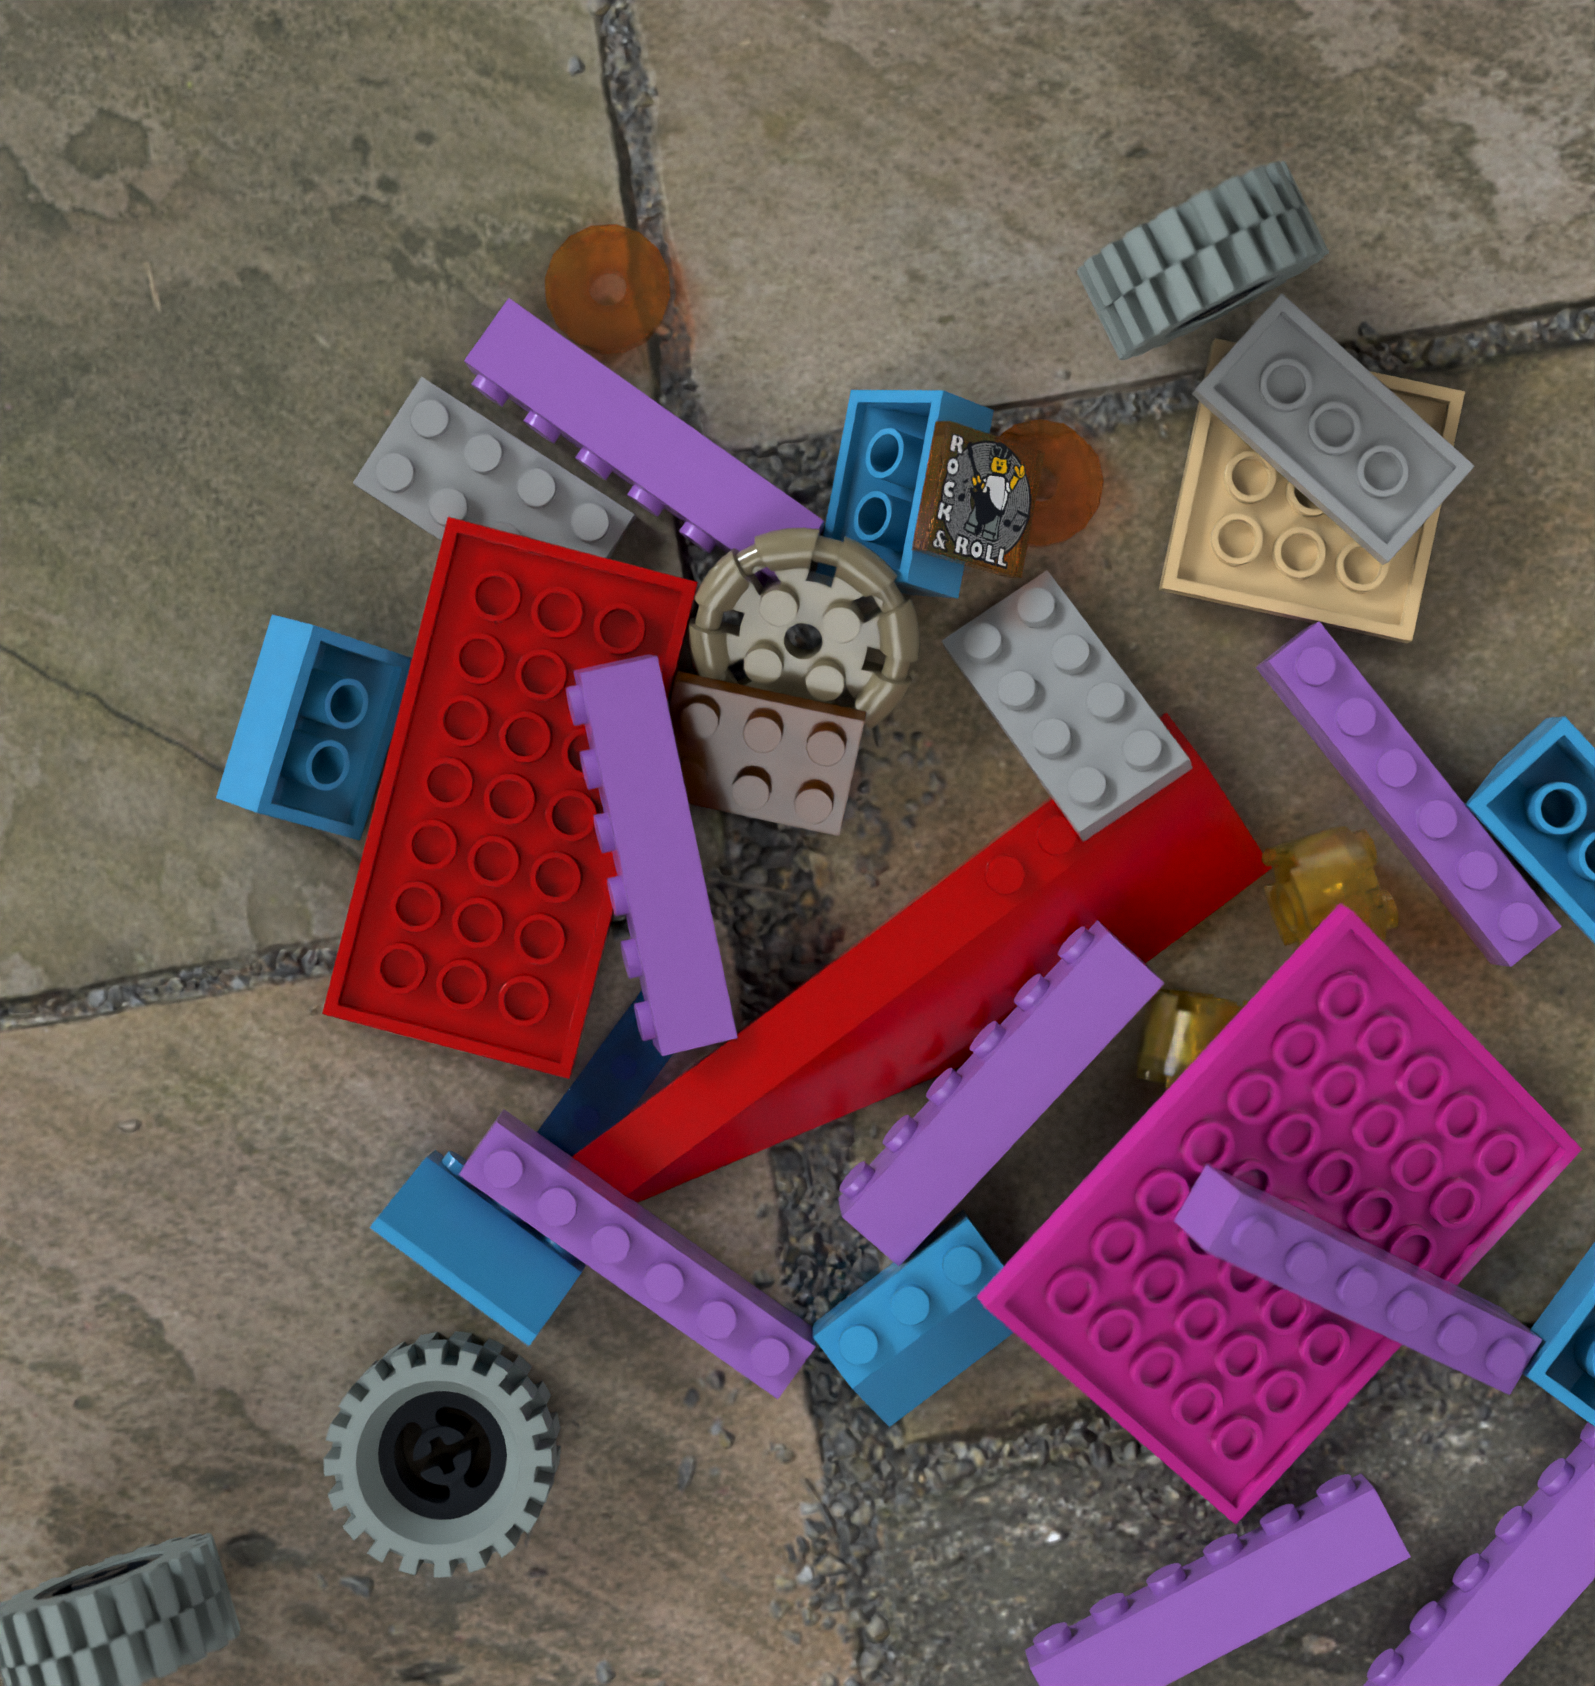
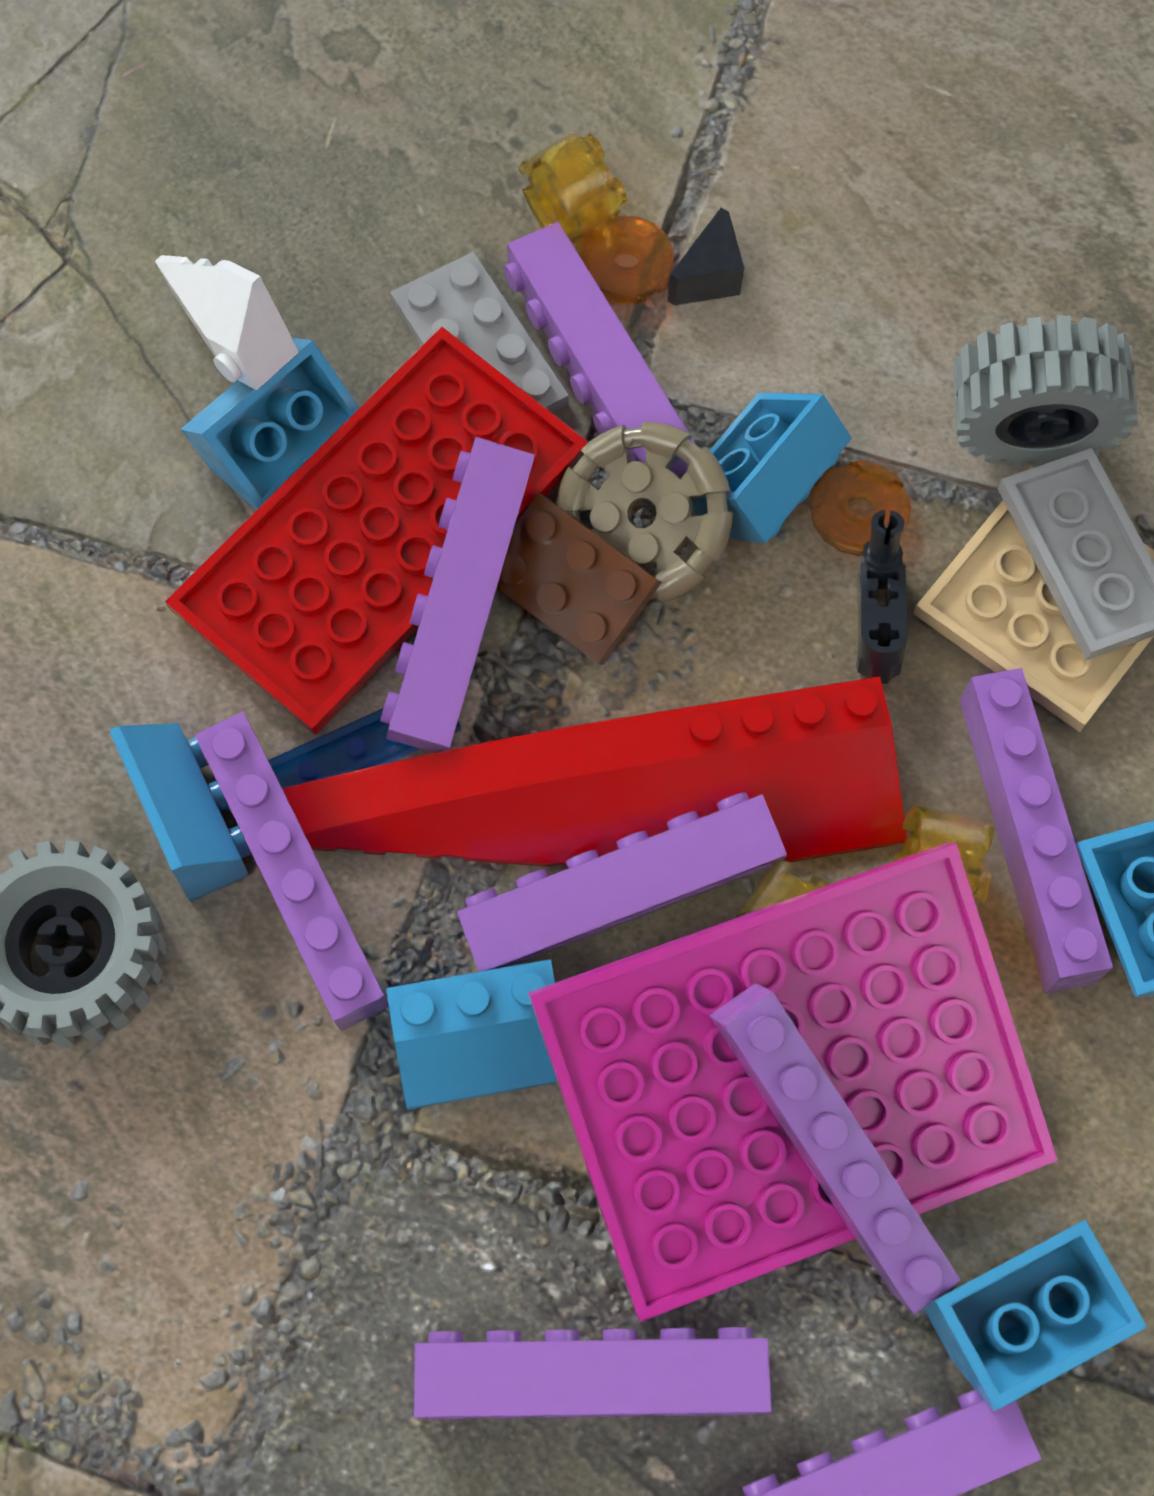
camera: 25 degrees right, 20 degrees down
tile [911,421,1045,578] -> none
light grey plate [942,570,1193,842] -> none
none -> white wedge [155,255,299,390]
none -> clear yellow brick [519,133,627,245]
none -> black slope [667,207,744,306]
none -> black beam [856,510,908,684]

